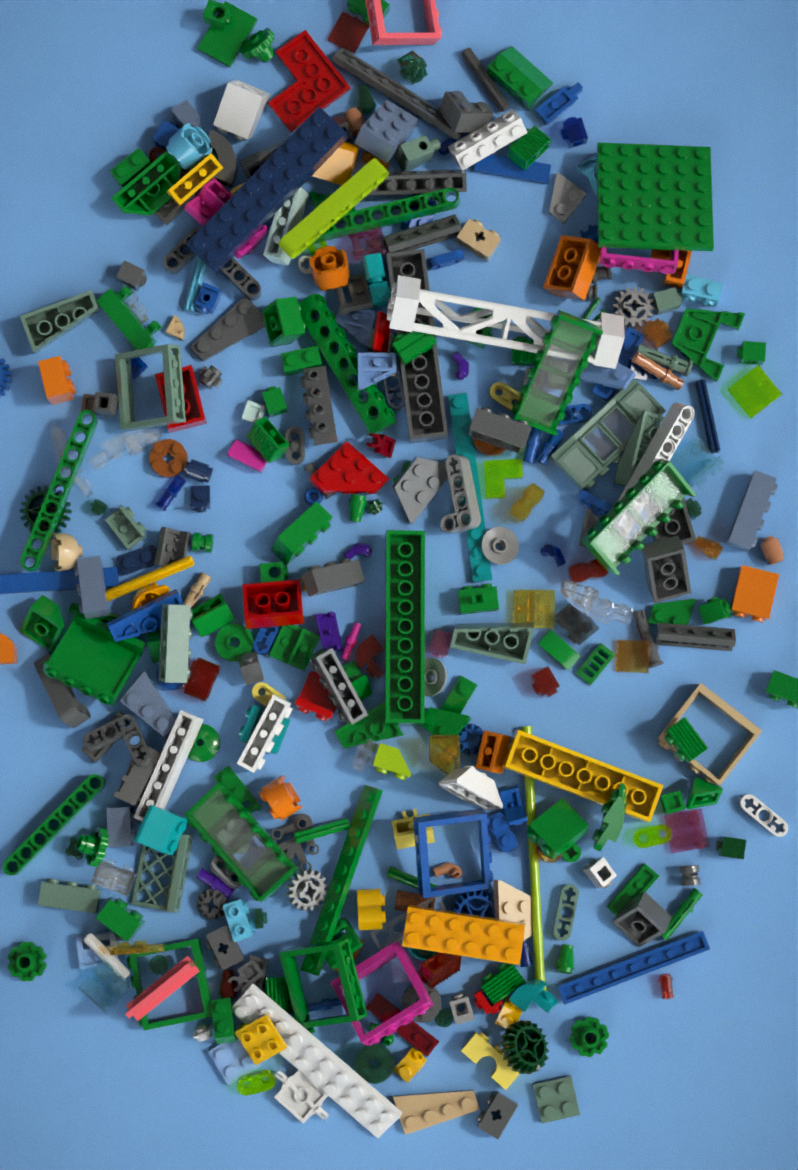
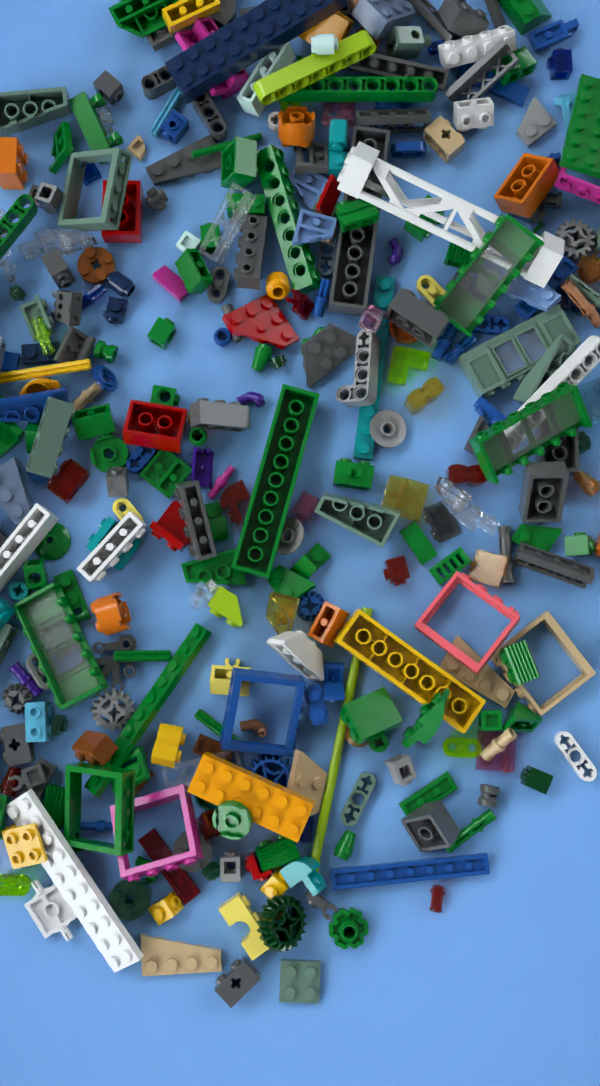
camera: 10 degrees right, 0 degrees up
green wedge [271,501,333,566] -> none
clear blue arm [540,544,566,567] -> none
none -> teal wheel [9,581,31,601]
none -> green brick [23,558,48,590]
none -> clear neon green pin [30,316,55,356]
none -> dark grey brick [41,248,75,289]
none -> green wing [49,121,74,174]
none -> dark grey piece [50,290,83,326]
none -> dark orange brick [71,730,118,766]
none -> blue gear [91,365,118,393]
none -> green brick [147,317,177,350]
none -> green cone [188,428,207,446]
none -> green bar [191,133,262,159]
none -> clear fence [198,183,257,264]
none -> tile [212,800,253,840]
none -> light orange head [266,271,290,300]
none -> flat silver plate [305,890,337,920]
none -> light aqua brick [311,34,338,55]
none -> blue axle [312,279,332,317]
none -> clear pink brick [358,304,387,334]
none -> coral window [414,571,520,675]
none -> tan wing [439,635,515,708]
none -> dark grey fence [444,38,520,103]
none -> white brick [453,97,494,132]
none -> tan pin [480,728,517,761]

